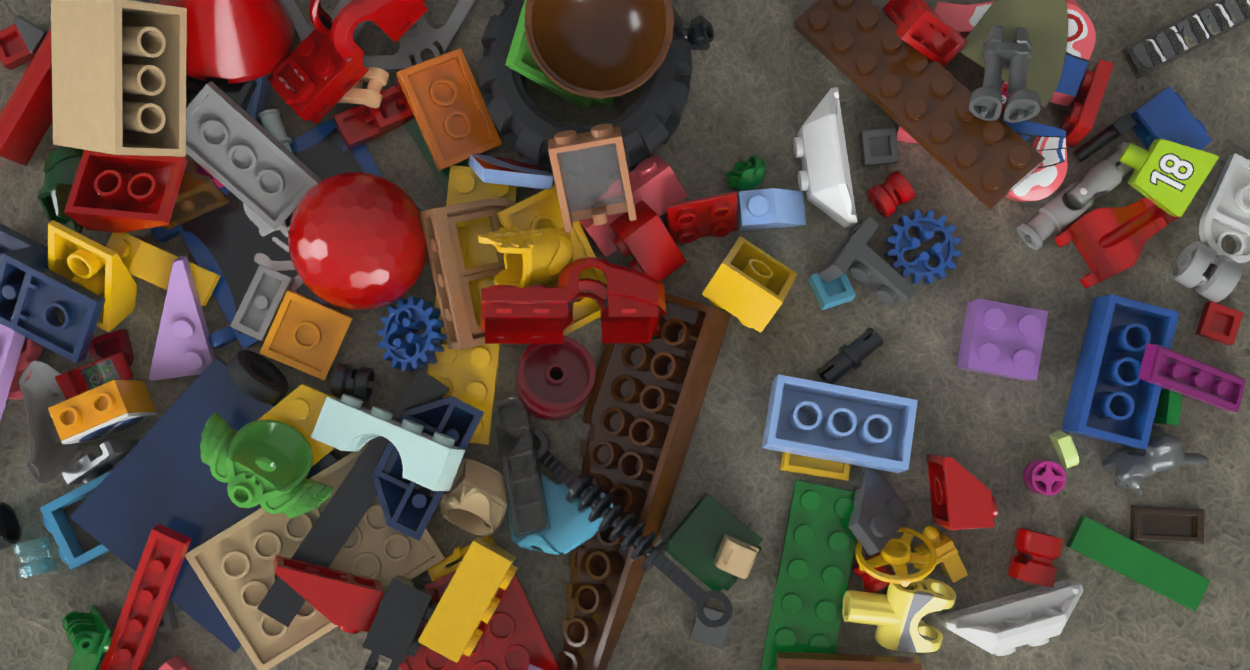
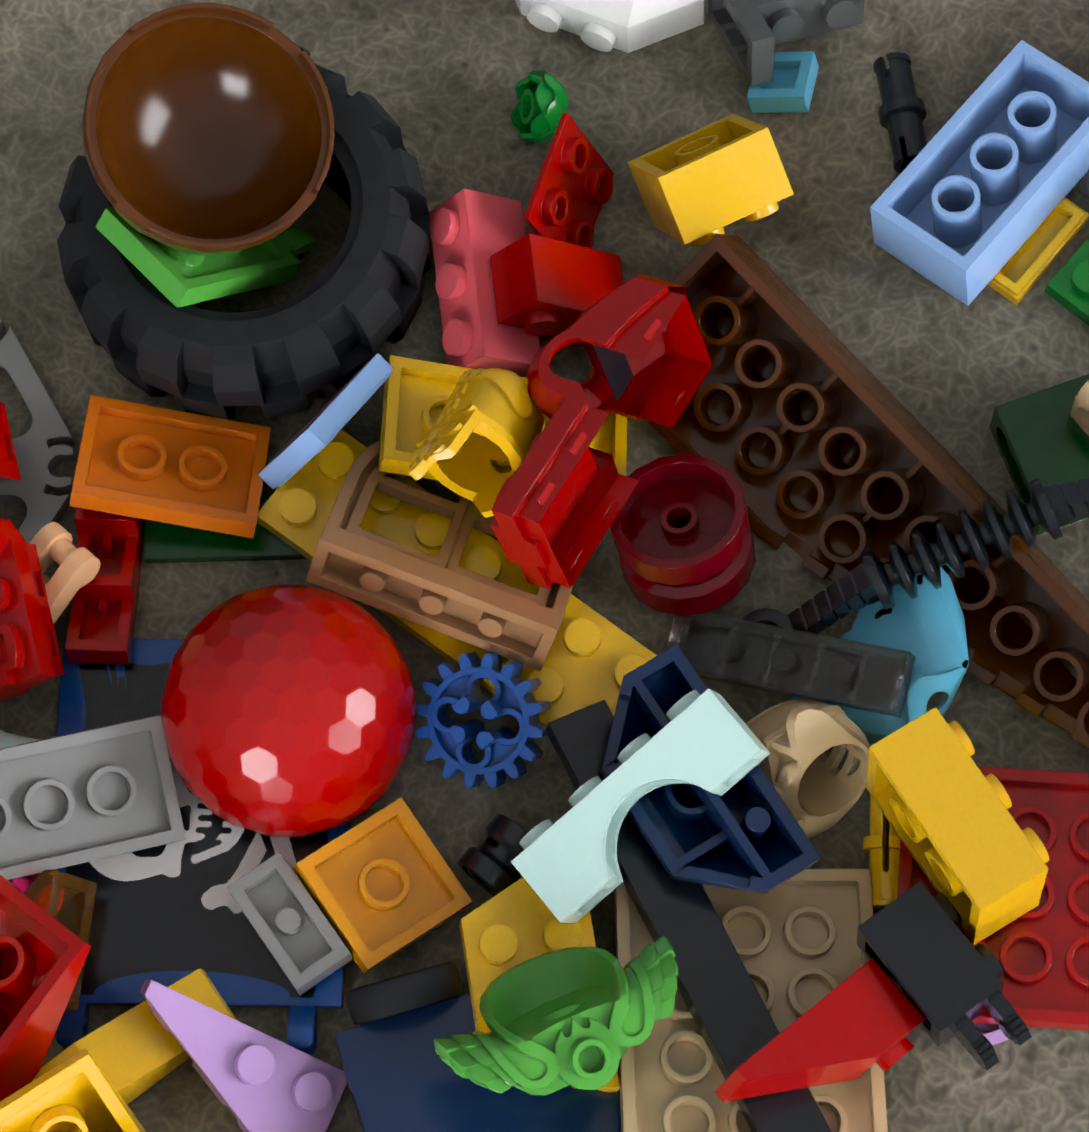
camera: 60 degrees left, 15 degrees down
window [548,124,637,233] -> none
light blue slope [737,188,807,231] -> none

